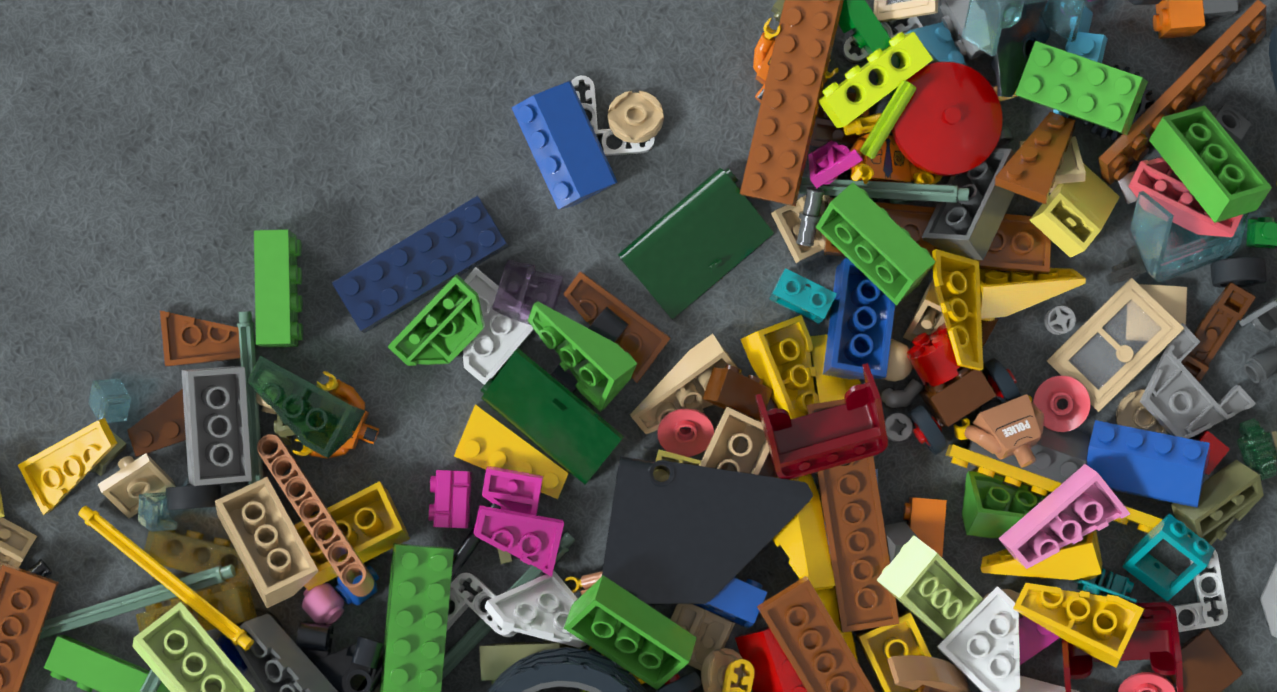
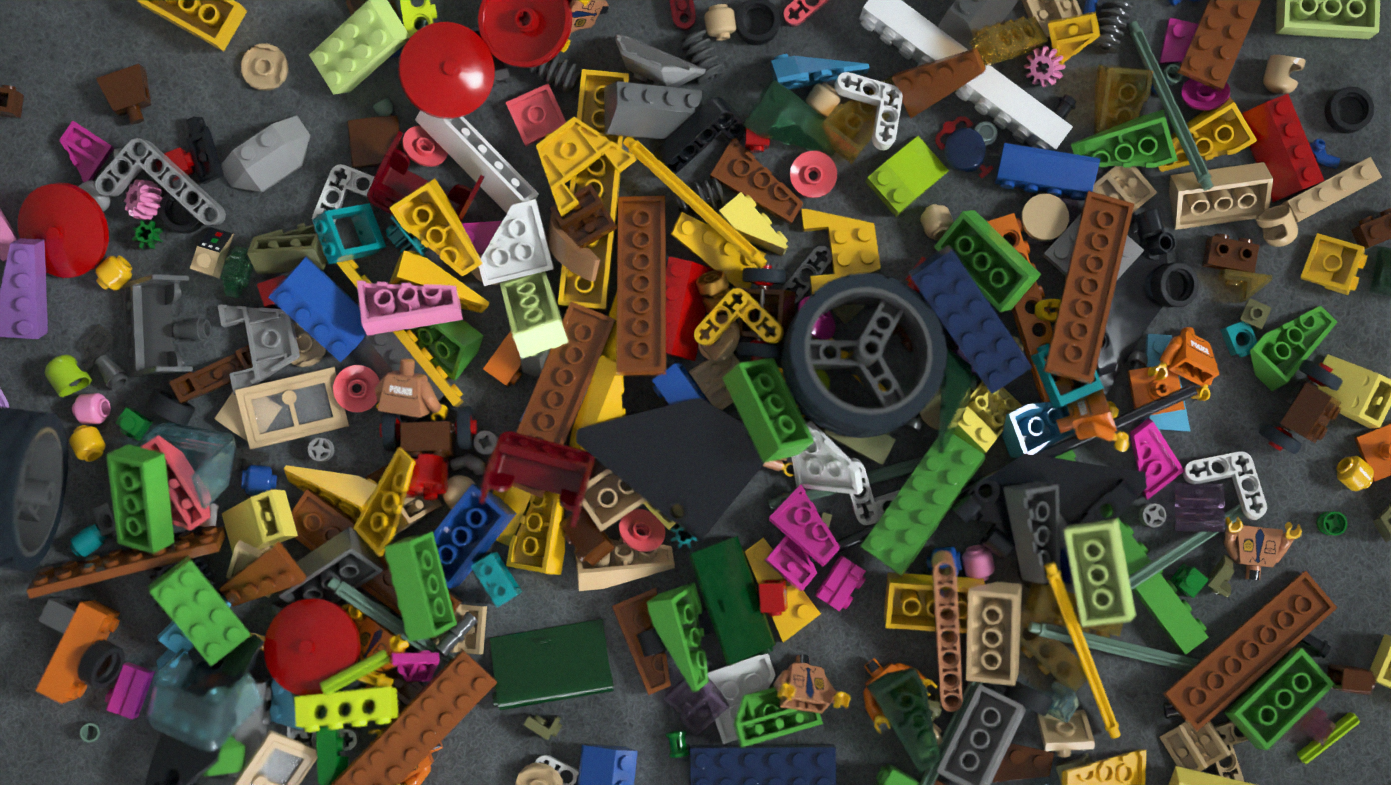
camera: 150 degrees left, 0 degrees up
none -> teal brick [70,523,108,557]
none -> blue head [241,465,277,496]
none -> olive bracket [523,714,563,740]
none -> green bush [665,730,690,758]
none -> teal gear [671,524,698,549]
none -> red brick [759,579,788,616]
none -> nougat torso [774,654,851,714]

